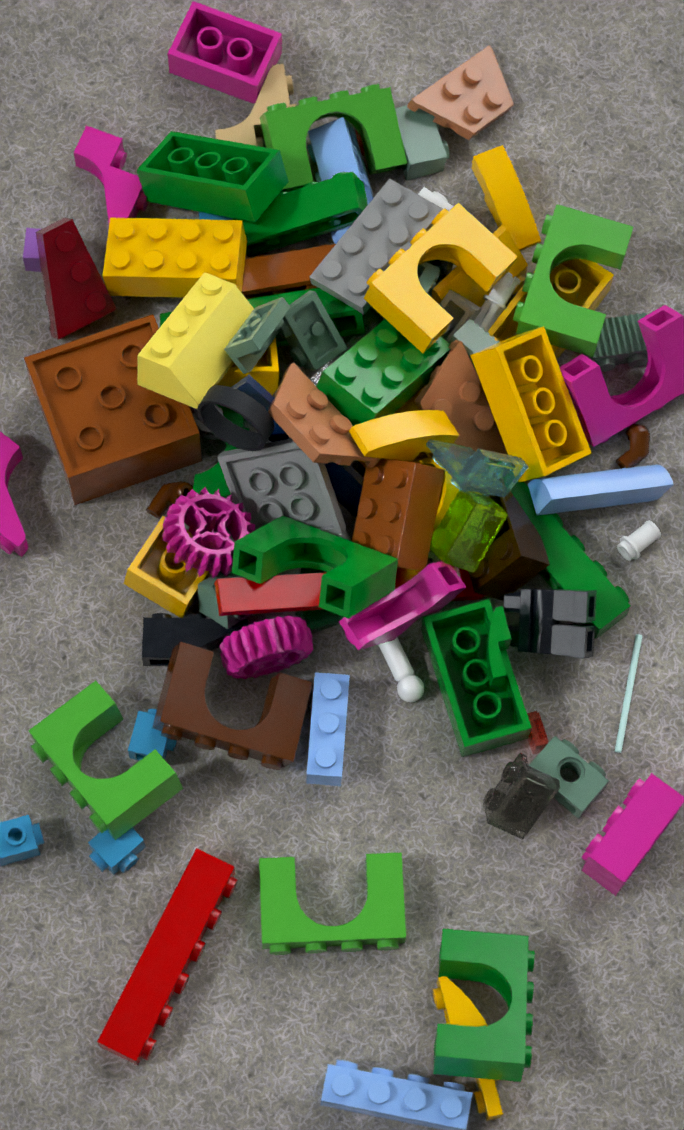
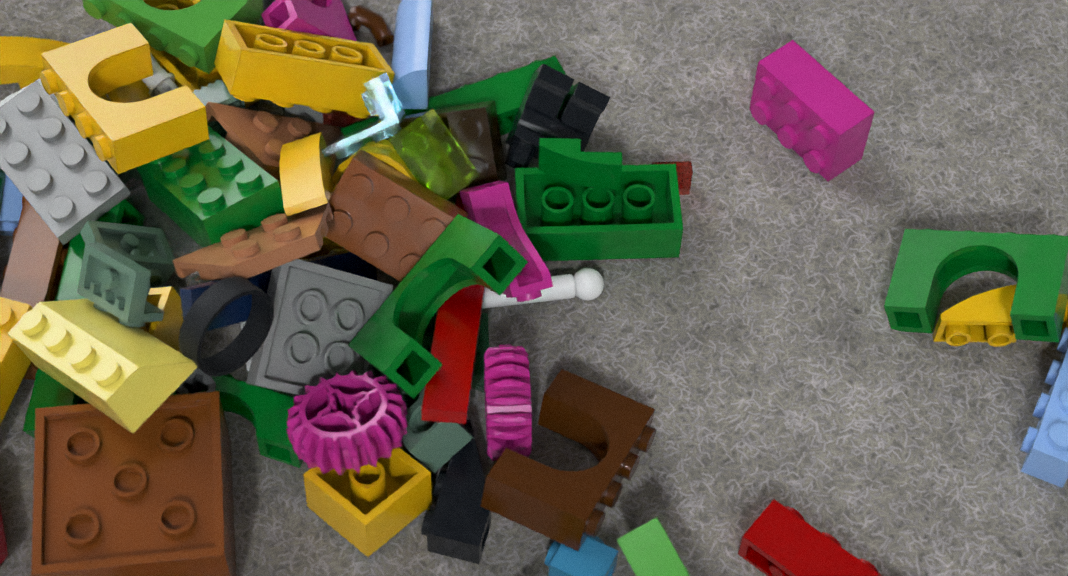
camera: 75 degrees left, 15 degrees down
reddish brown arm [146,481,193,519] -> none
bright green arch [259,852,406,955] -> none
light blue brick [306,672,350,786] -> none
clear smoke bracket [483,753,560,840] -> none
sand green brick [525,736,609,819] -> none
light aqua axle [614,634,642,753] -> none
white pin [617,520,661,561] -> none

